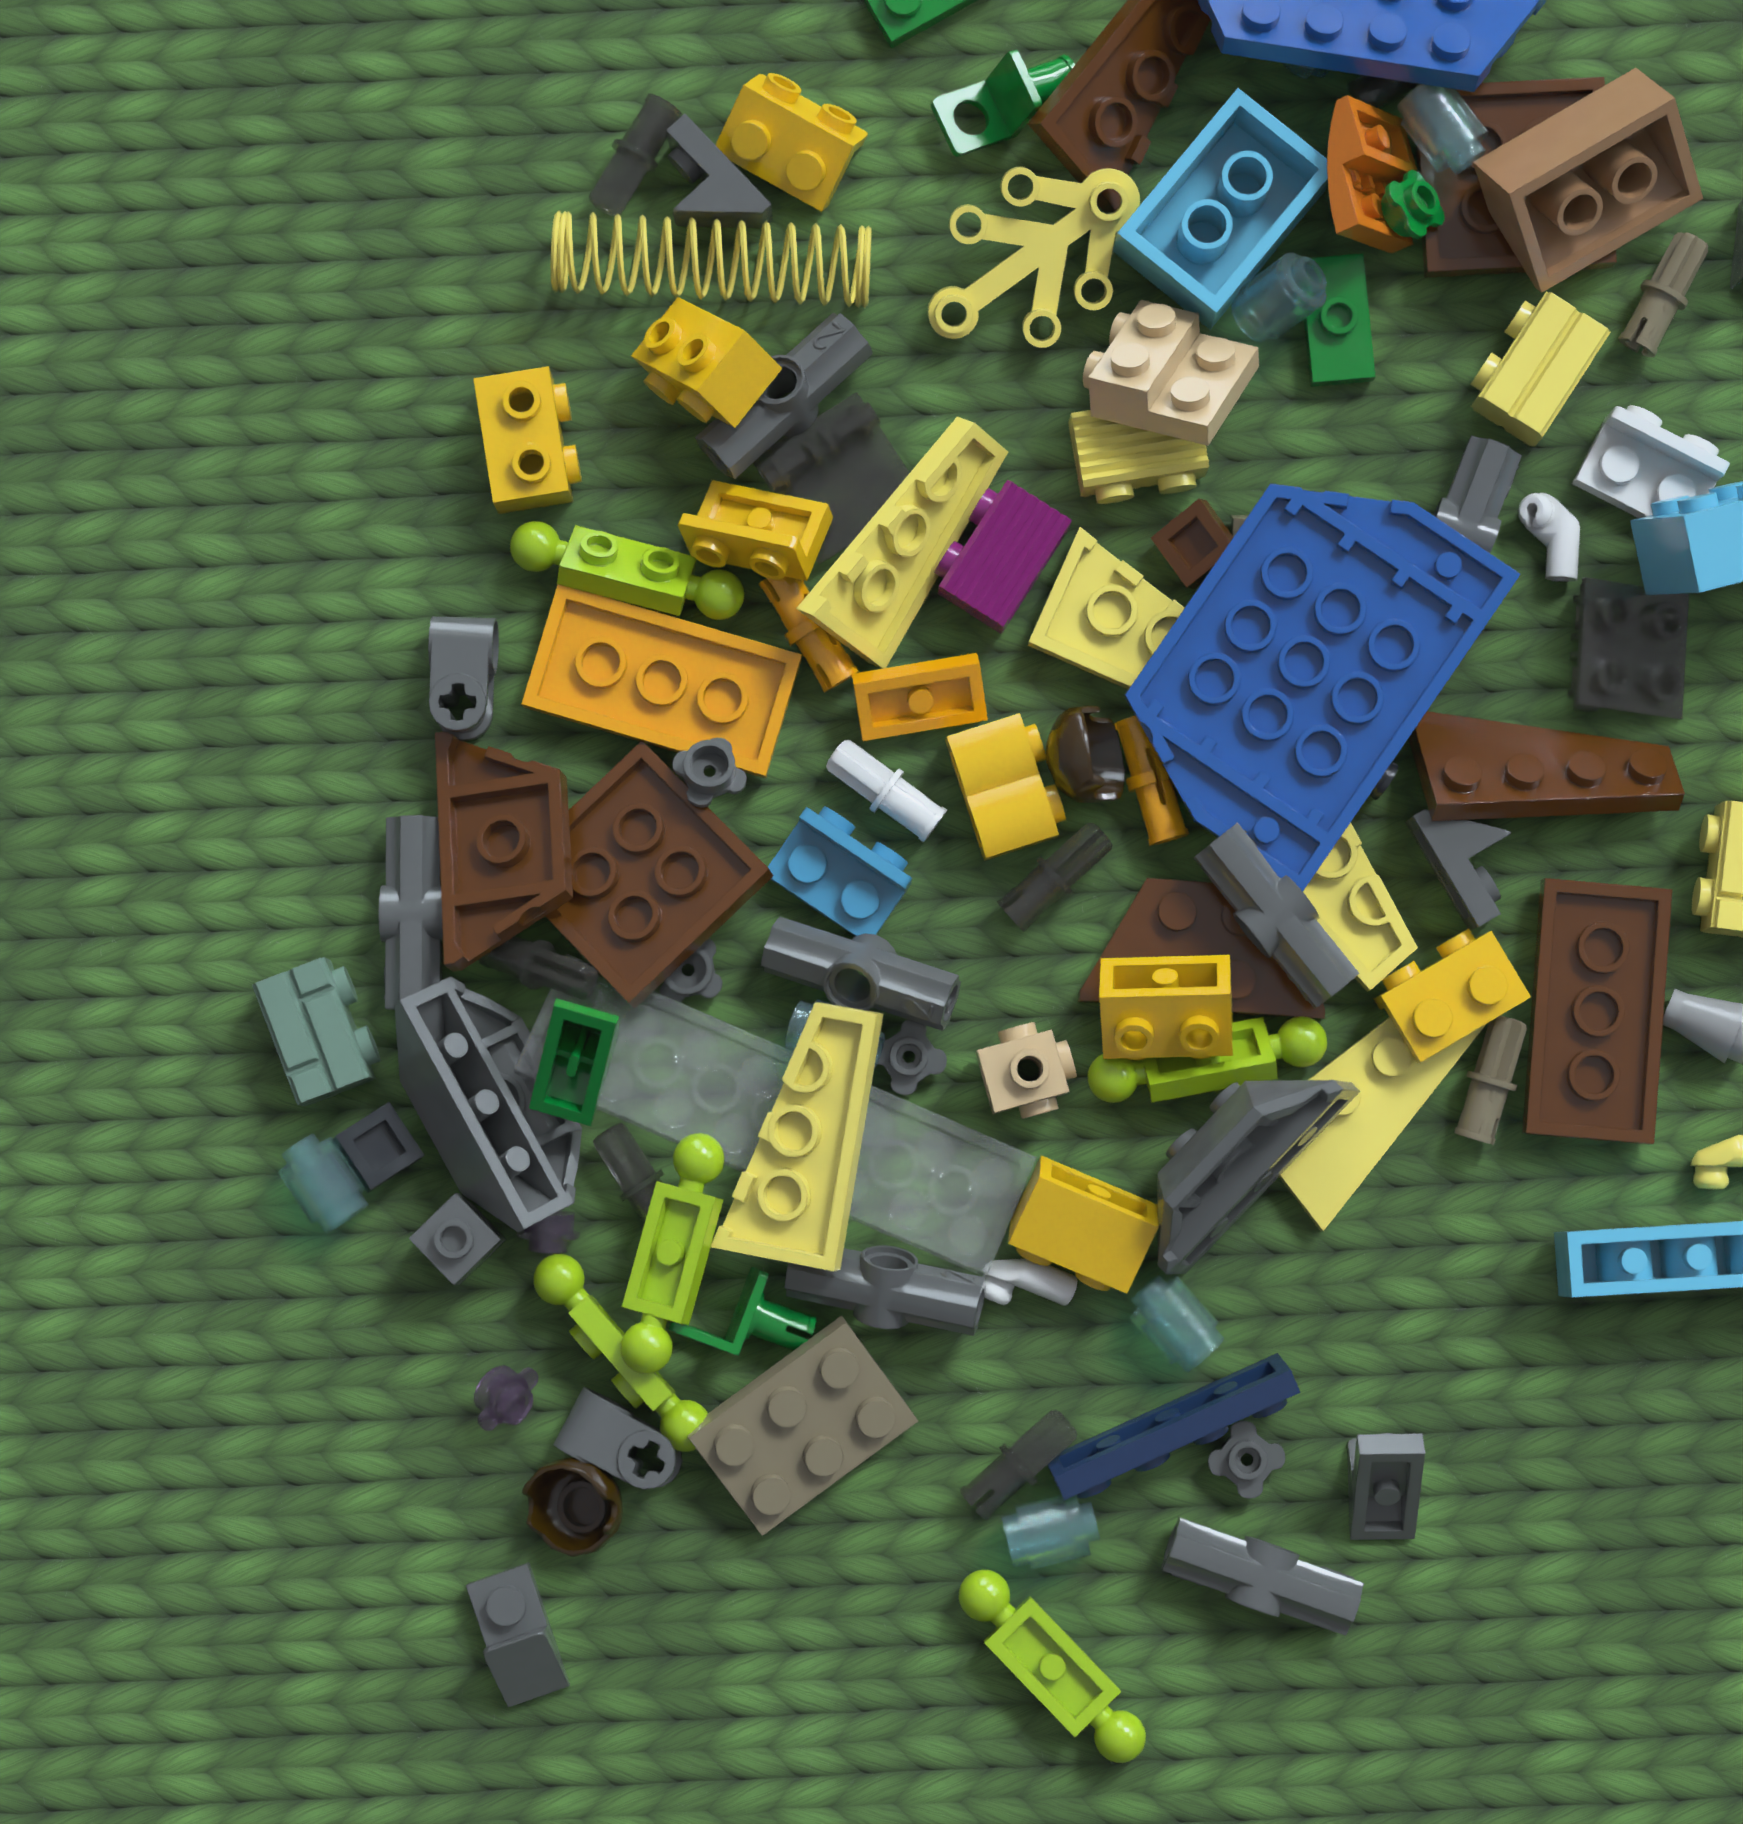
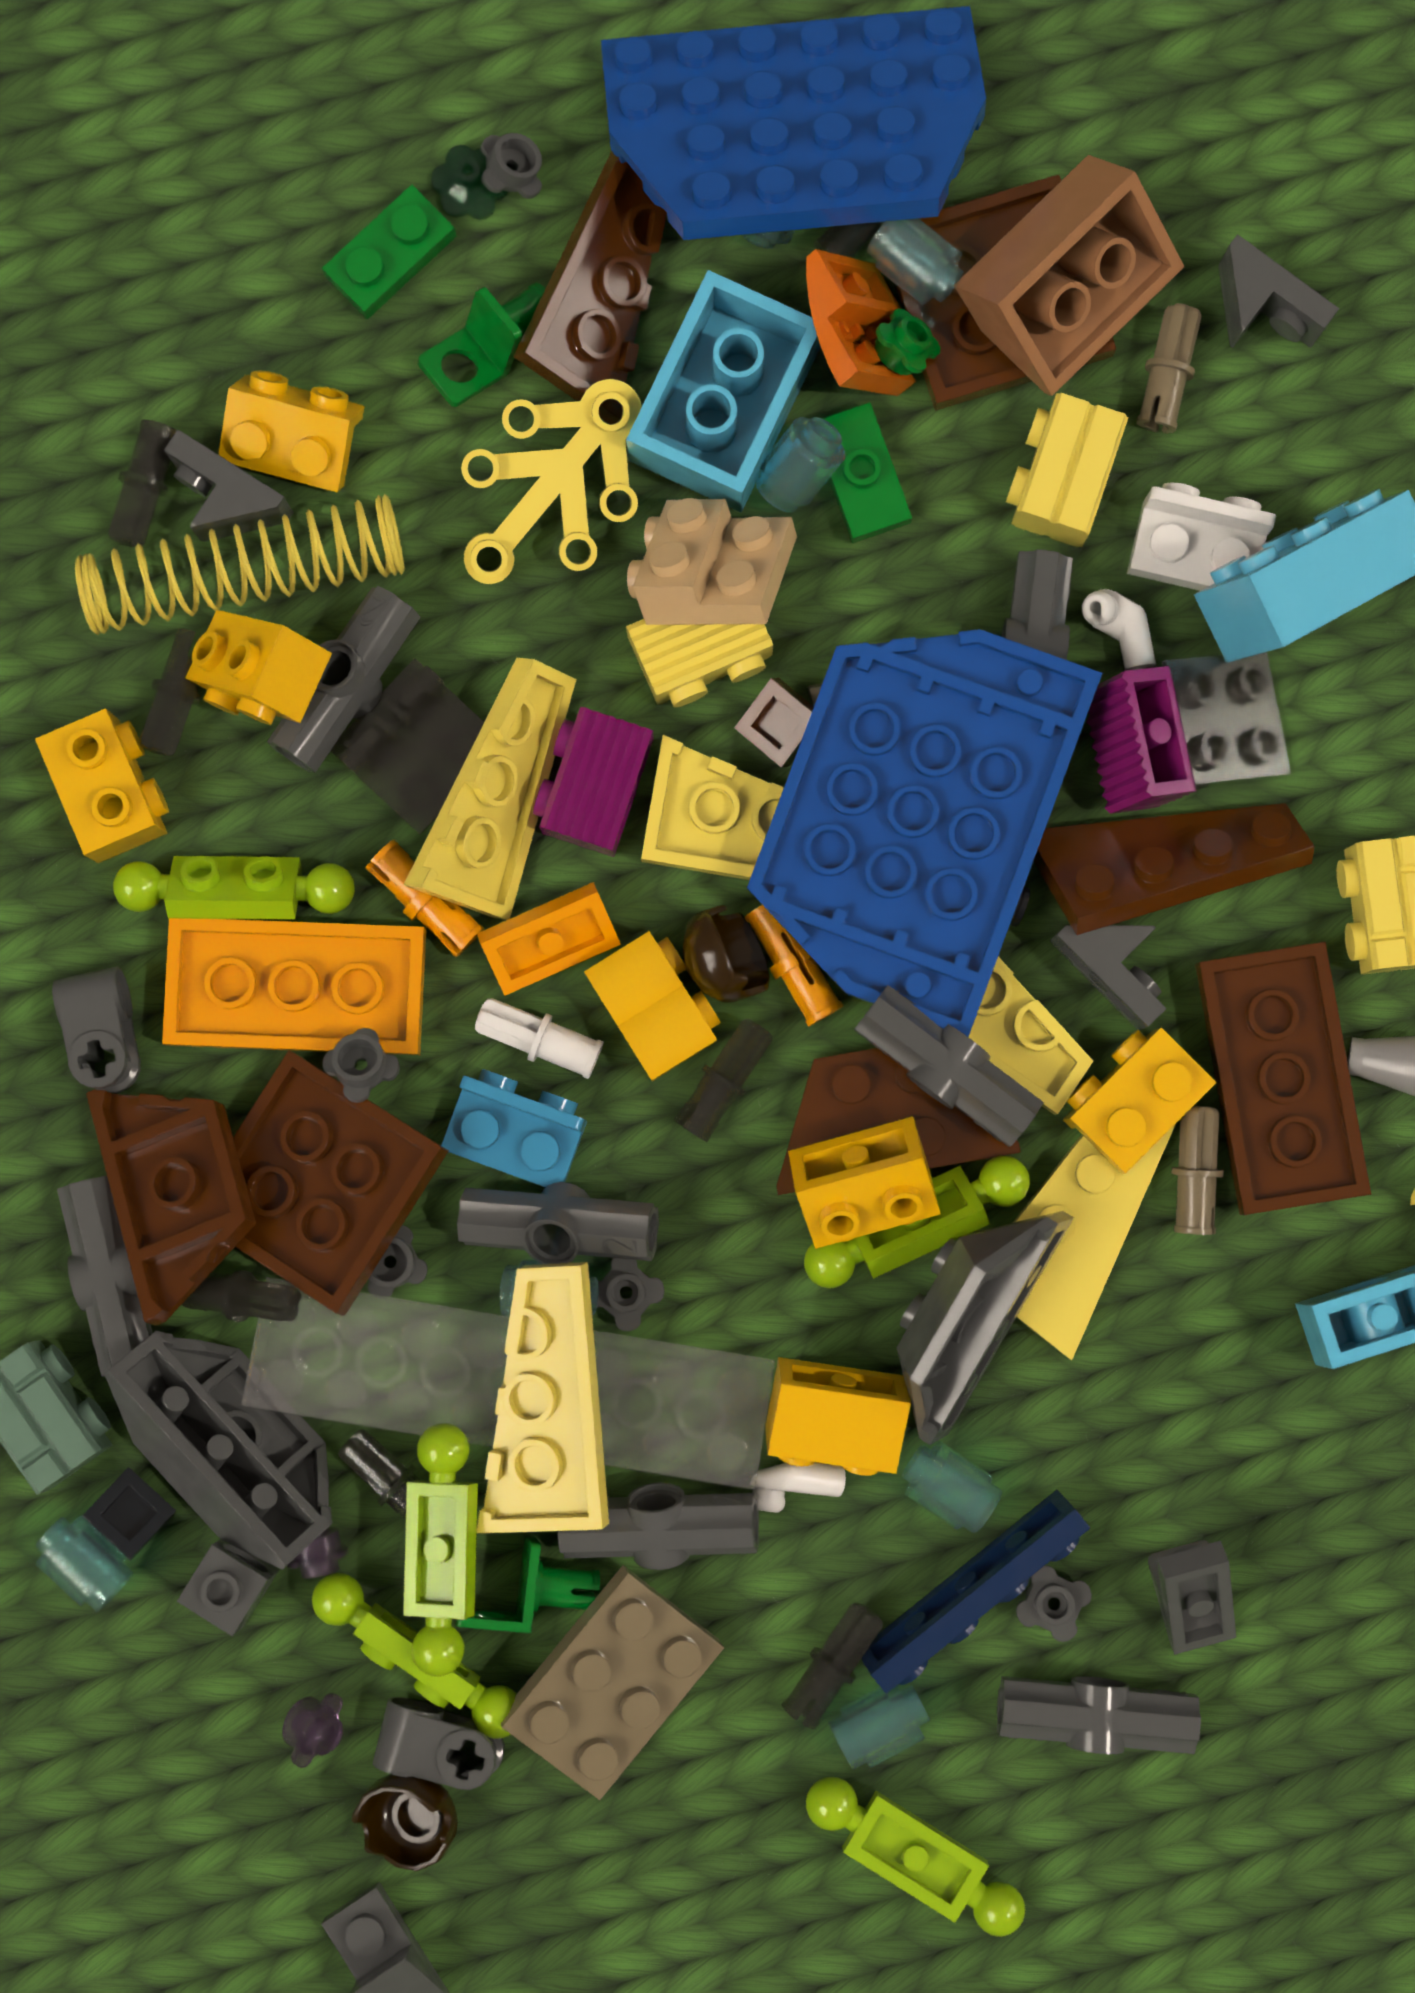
camera: 10 degrees left, 0 degrees up
green slope [529,998,620,1126] -> none
yellow bracket [678,480,833,581] -> none
tan brick [975,1022,1077,1119] -> none
none -> clear smoke axle [139,628,203,756]
none -> magenta brick [1086,666,1197,814]

